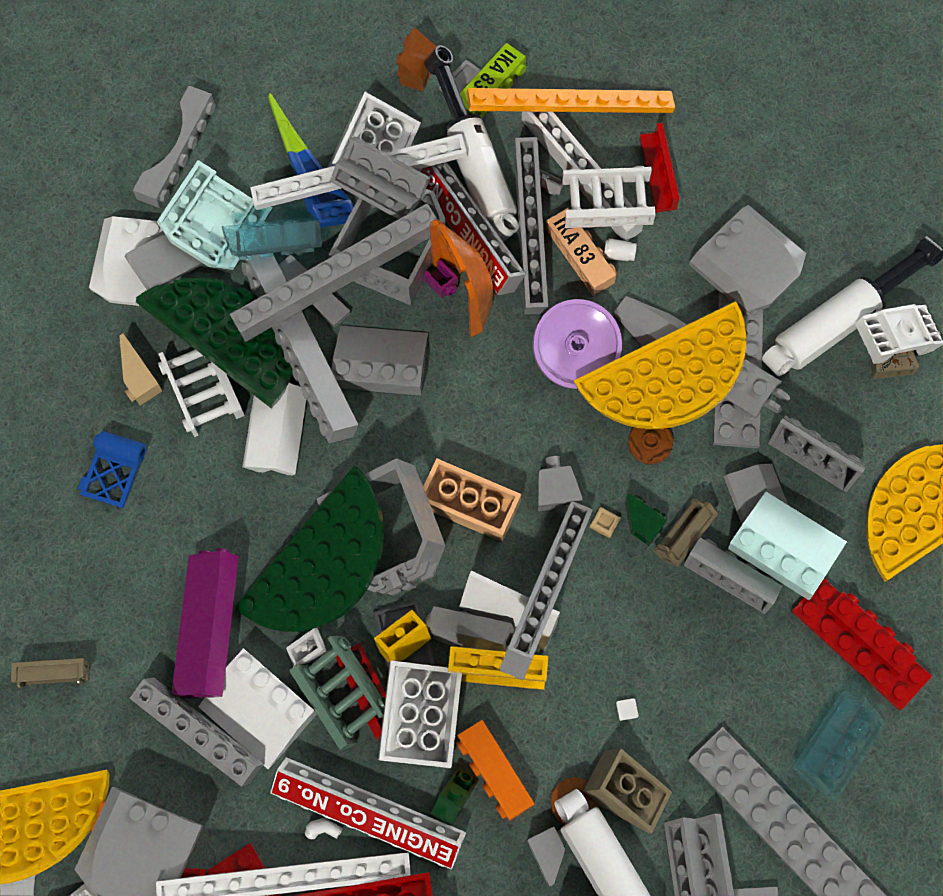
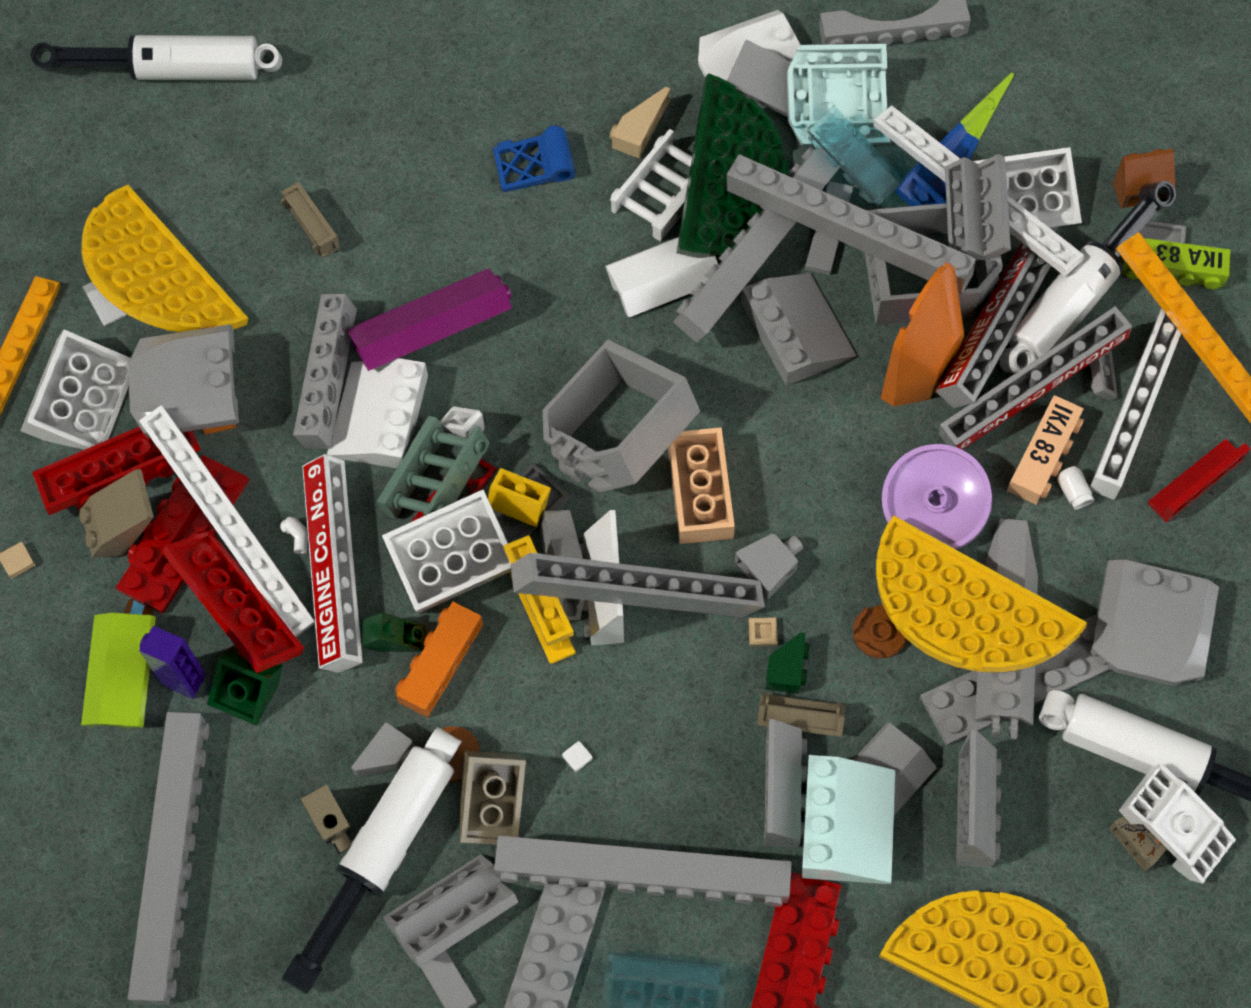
camera: 60 degrees right, 5 degrees down
dark green plate [235,466,384,632] -> none
white fence [562,166,655,228] -> none
none -> light grey brick [494,836,792,906]

